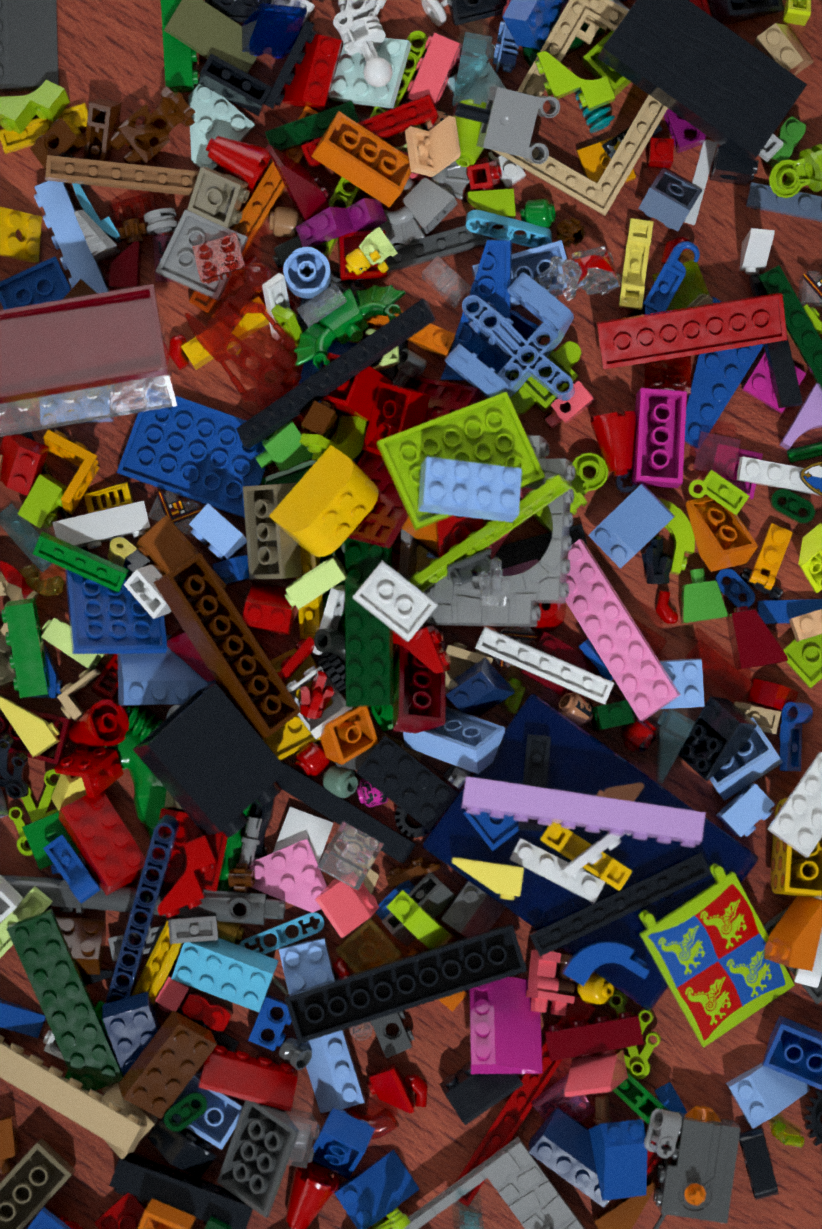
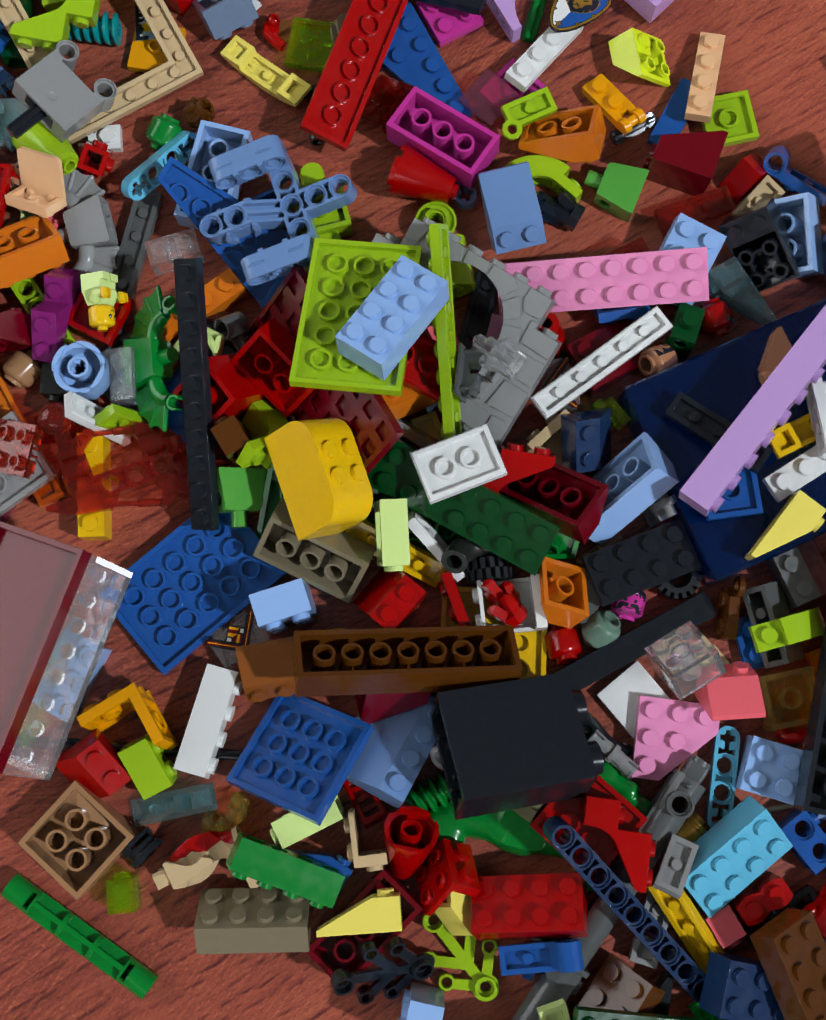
camera: 60 degrees left, 5 degrees down
green piece [22,811,80,870] -> none
green plate [33,531,129,592] -> none
yellow slope [84,482,134,514] -> none
leg [108,537,150,581] -> none
white brick [124,564,171,619] -> none
red arm [168,334,189,370] -> none
blue slope [212,555,249,586] -> none
reddish brown gear [228,863,255,893] -> none
lime slope [467,188,516,225] -> none
clear hips [534,246,621,301] -> none
coral torso [544,380,596,428] -> none
blue plate [643,241,700,314] -> none
red arm [656,591,678,624] -> none
blue plate [715,569,755,608] -> none
dark green plate [770,489,815,524] -> none

